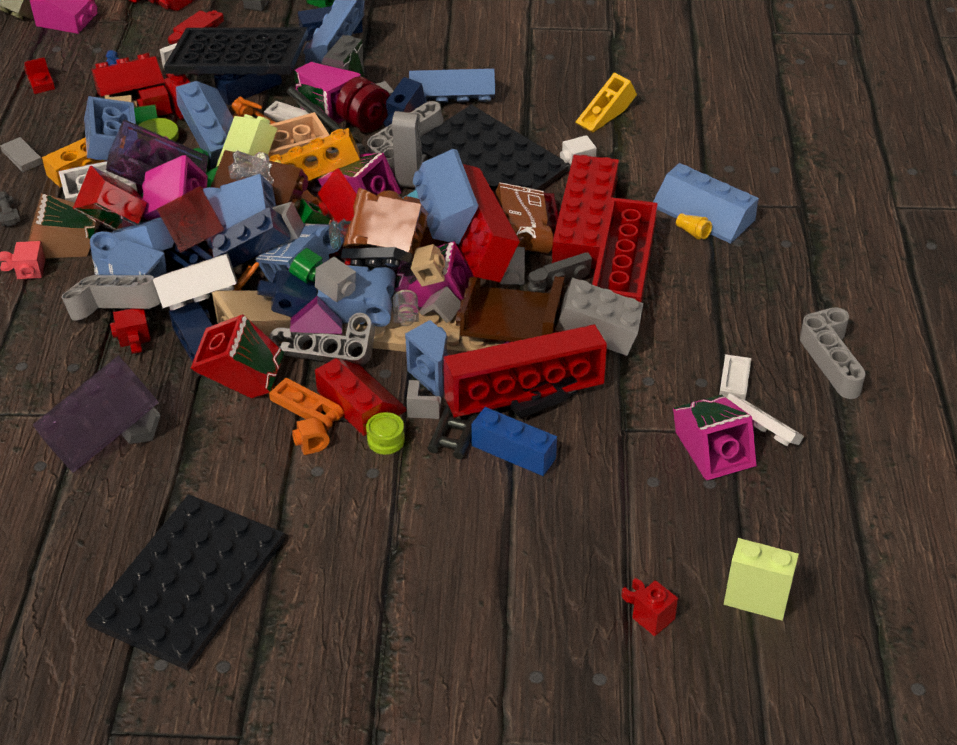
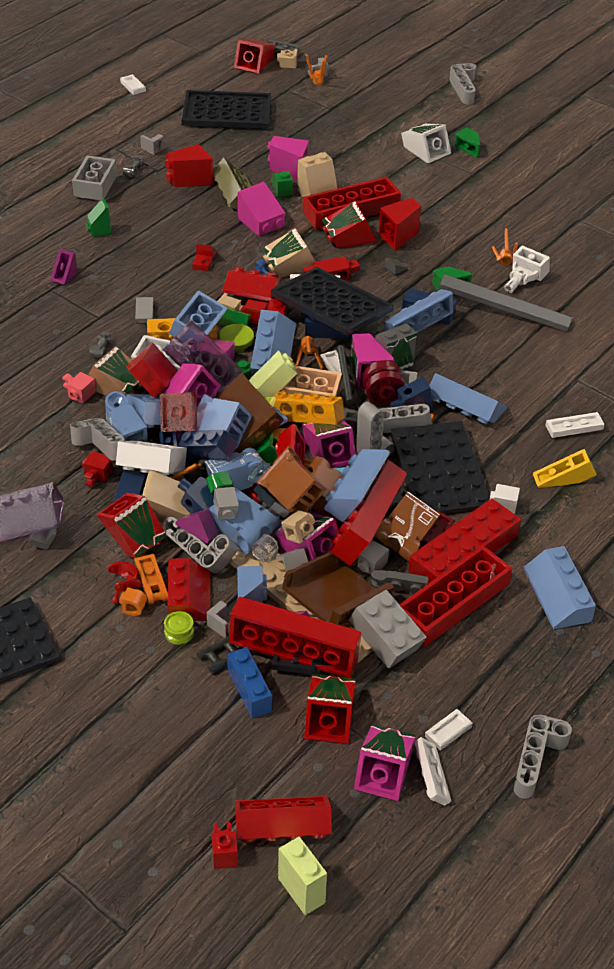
camera: 35 degrees right, 0 degrees up
clear hips [228,150,274,184] -> none
light grey panel [272,202,305,242] -> none
yellow cone [676,213,712,239] -> none
none -> red helmet [108,562,142,604]
none -> red slope [235,796,332,843]
none -> tan slope [262,228,316,277]
none -> red slope [304,674,356,744]
none -> white plate [546,412,604,438]

